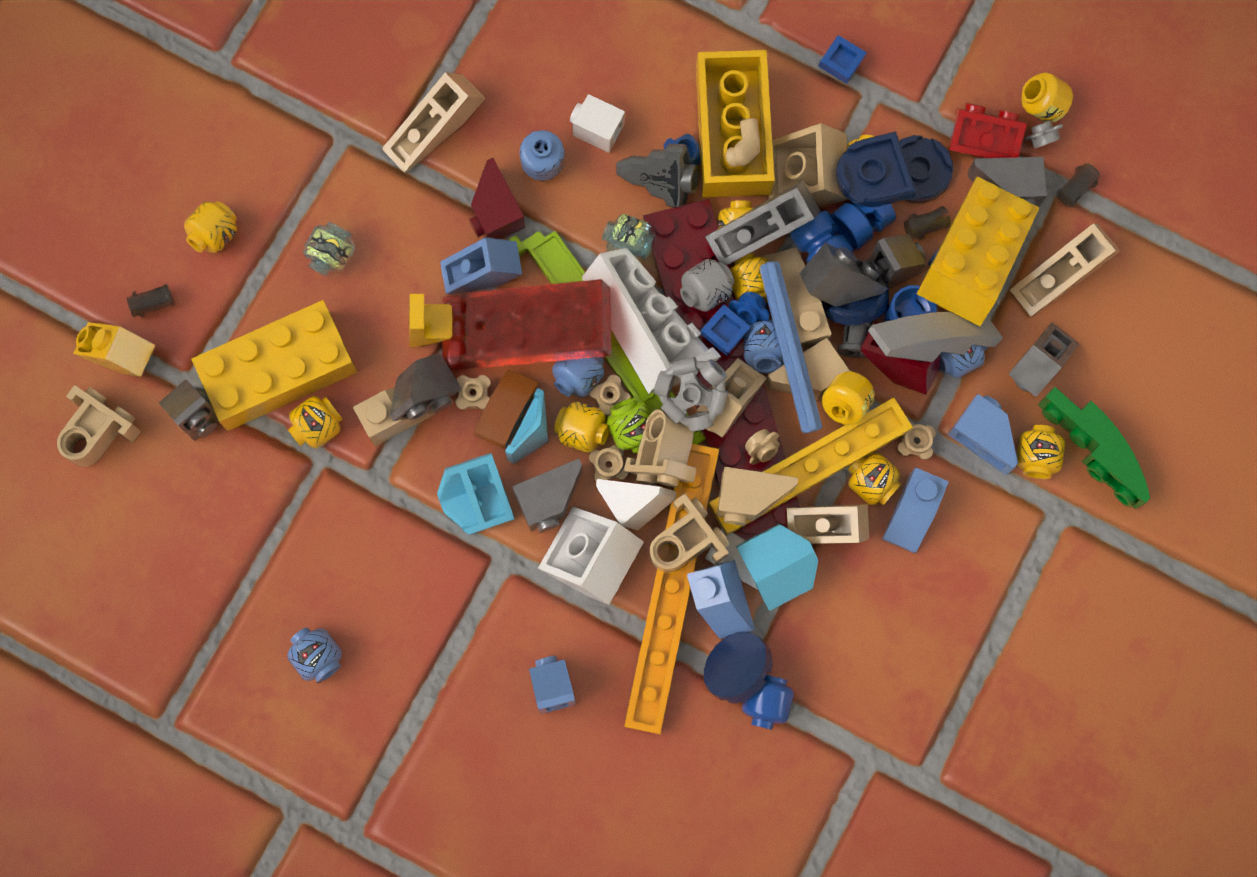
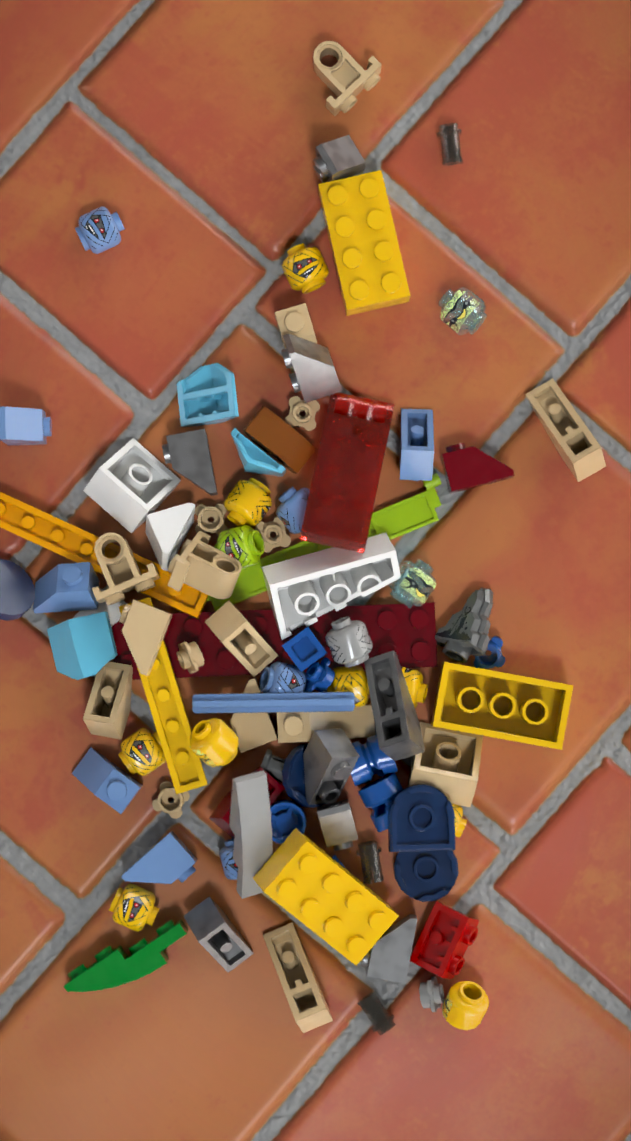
camera: 105 degrees right, 10 degrees up
yellow slope [73,322,155,377] -> none
yellow head [184,201,237,253] -> none
yellow slope [409,294,452,347] -> none
medium blue head [519,130,565,181] -> none
white brick [570,94,625,153] -> none
light grey piece [654,357,729,431] -> none
tan arm [726,119,760,167] -> none
blue plate [818,35,867,84] -> none

